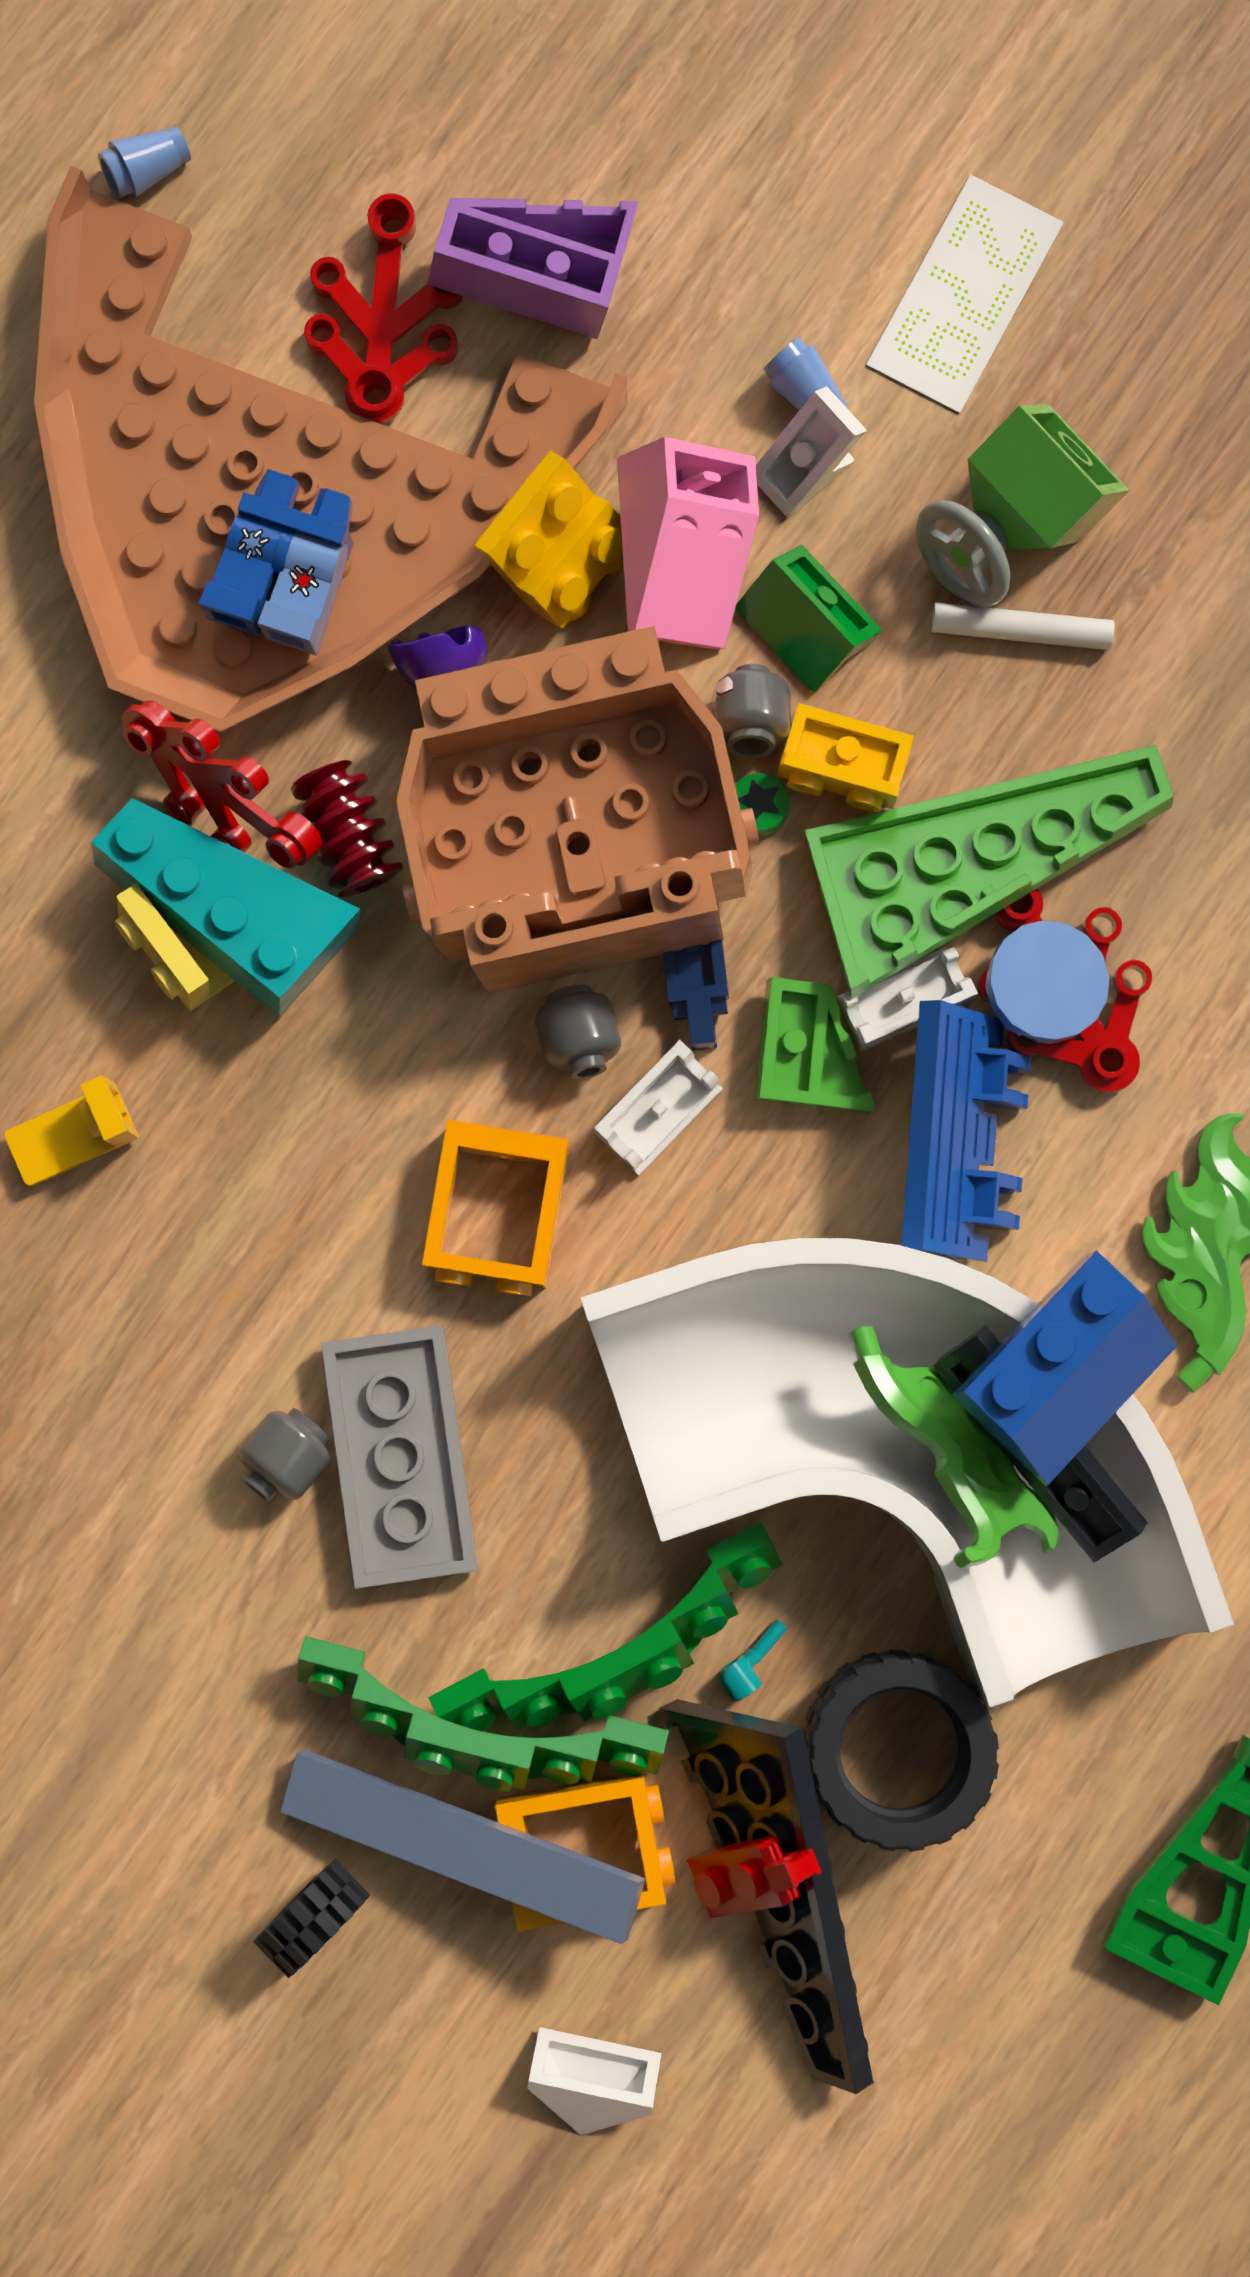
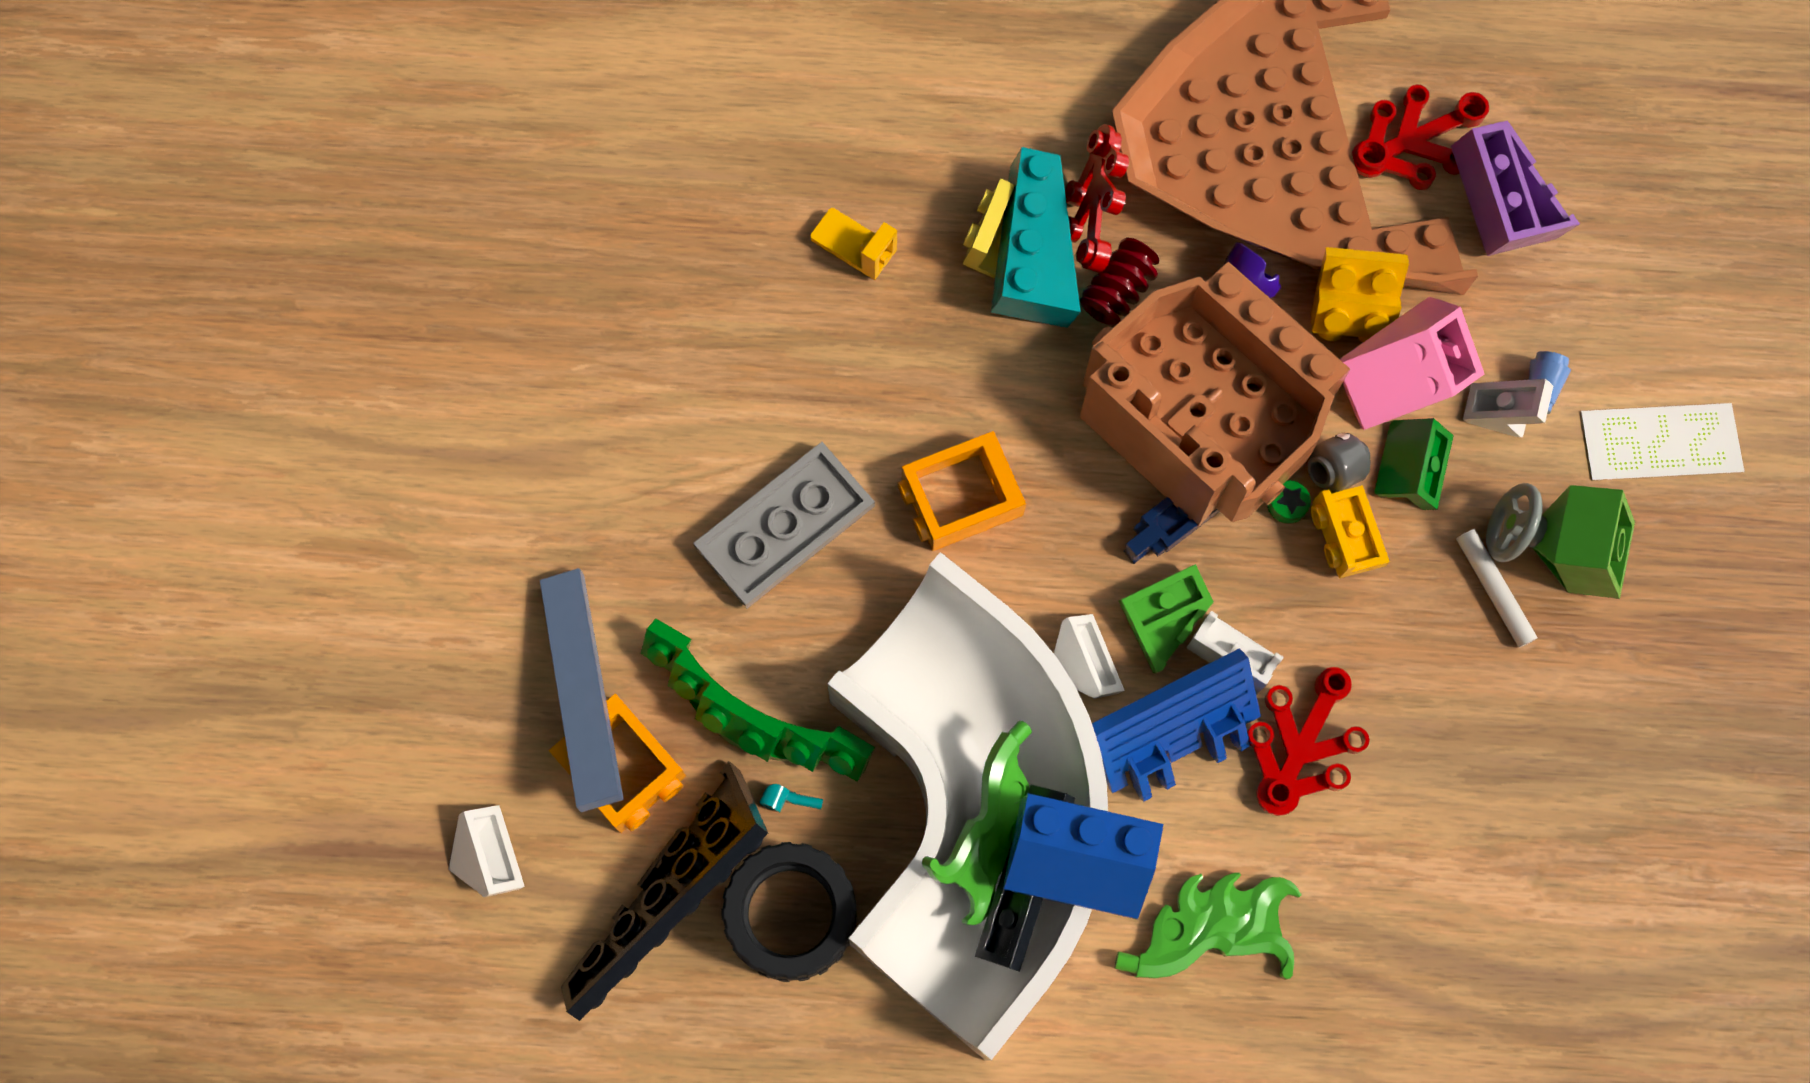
camera: 50 degrees right, 10 degrees down
hips [198,469,354,656] -> none
dark grey head [238,1408,330,1502] -> none
black tyre [253,1858,370,1978] -> none
green piece [298,1636,669,1792] -> none
dark grey head [535,984,621,1080] -> none
white hinge [594,1040,723,1176] -> none
red hinge [687,1835,822,1918] -> none
bright green wing [805,745,1174,999] -> none
medium blue tile [985,920,1109,1044] -> none
none -> white slope [1054,614,1125,699]

